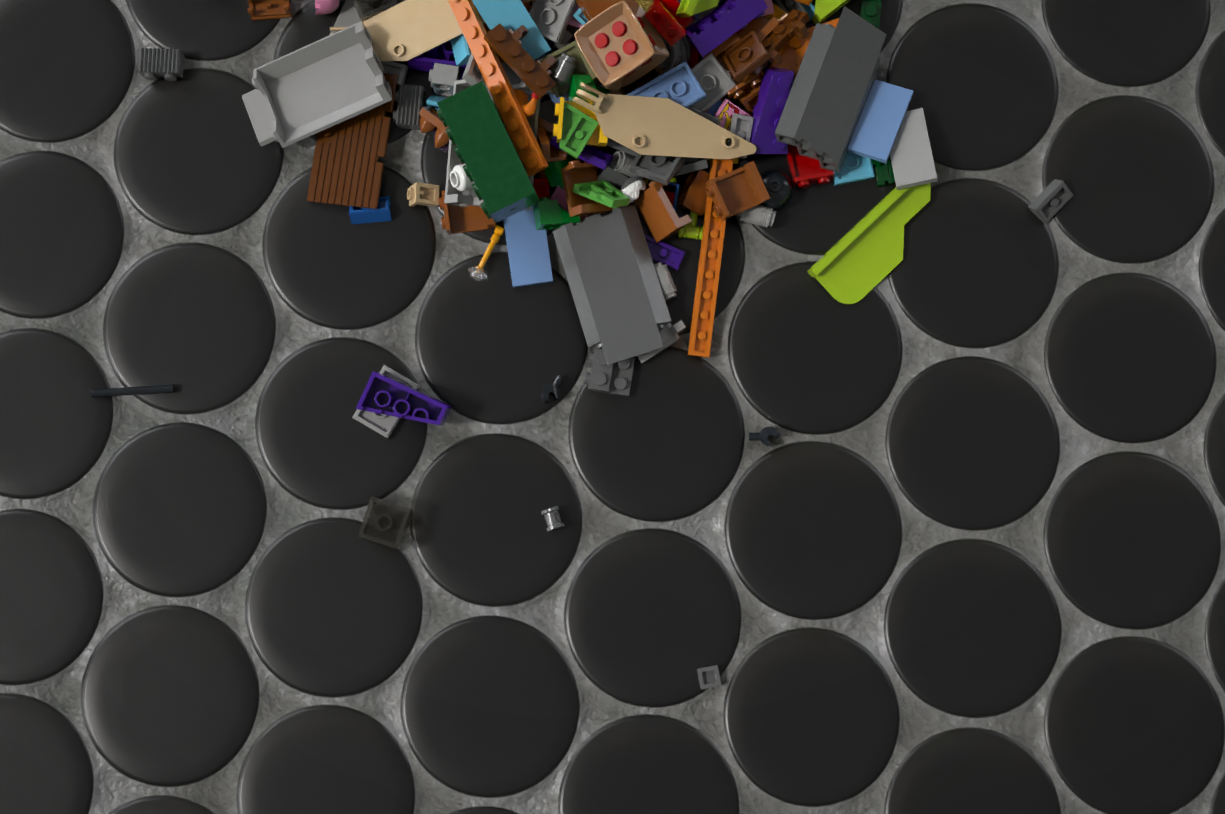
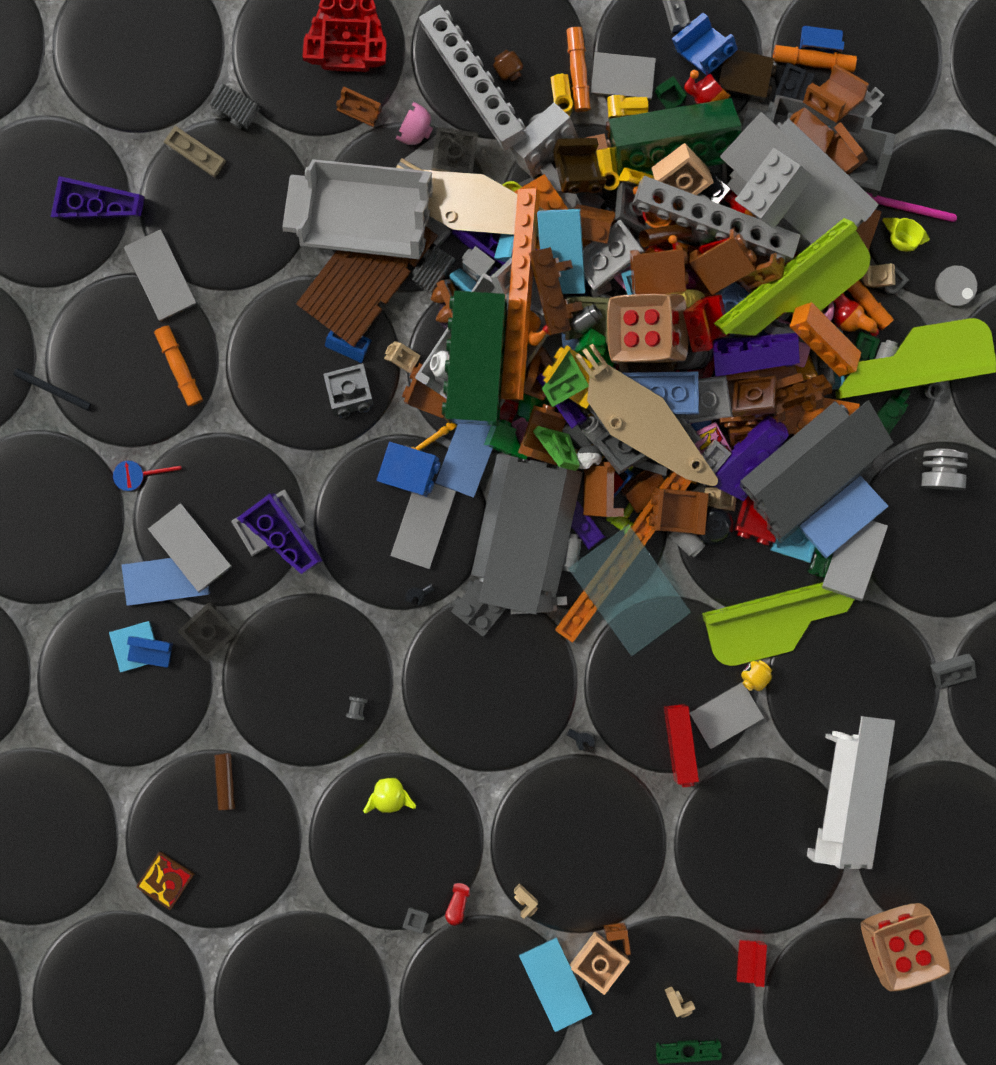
camera: 15 degrees right, 5 degrees up
none -> dark purple wedge [51,176,145,219]
none -> medium azure tile [109,621,155,672]
none -> blue piece [113,461,182,491]
none -> medium blue tile [122,558,210,606]
none -> light grey tile [124,229,197,321]
none -> blue panel [127,636,173,667]
none -> tile [136,851,194,910]
none -> light grey tile [148,503,232,593]
none -> orange piece [154,325,203,407]
none -> dark tan tile [164,126,227,178]
none -> reddish brown piece [214,753,235,810]
none -> dark grey plate [323,364,374,418]
none -> neon yellow piece [363,778,416,814]
none -> blue panel [377,441,440,497]
none -> light grey tile [390,484,456,569]
none -> red piece [445,883,470,926]
none -> tan bracket [514,883,538,919]
none -> medium azure tile [519,937,592,1032]
none -> clear light blue piece [568,524,691,656]
none -> light nougat brick [570,932,630,995]
none -> dark orange panel [604,923,631,955]
none -> dark green piece [656,1039,722,1064]
none -> red brick [664,704,699,787]
none -> tan bracket [665,987,696,1017]
none -> light grey tile [689,682,764,749]
none -> tan bracket [705,487,736,511]
none -> red panel [737,940,767,987]
none -> yellow head [741,660,772,691]
none -> white panel [807,716,895,869]
none -> medium nougat piece [861,903,950,991]
none -> light grey wheel [921,449,968,490]

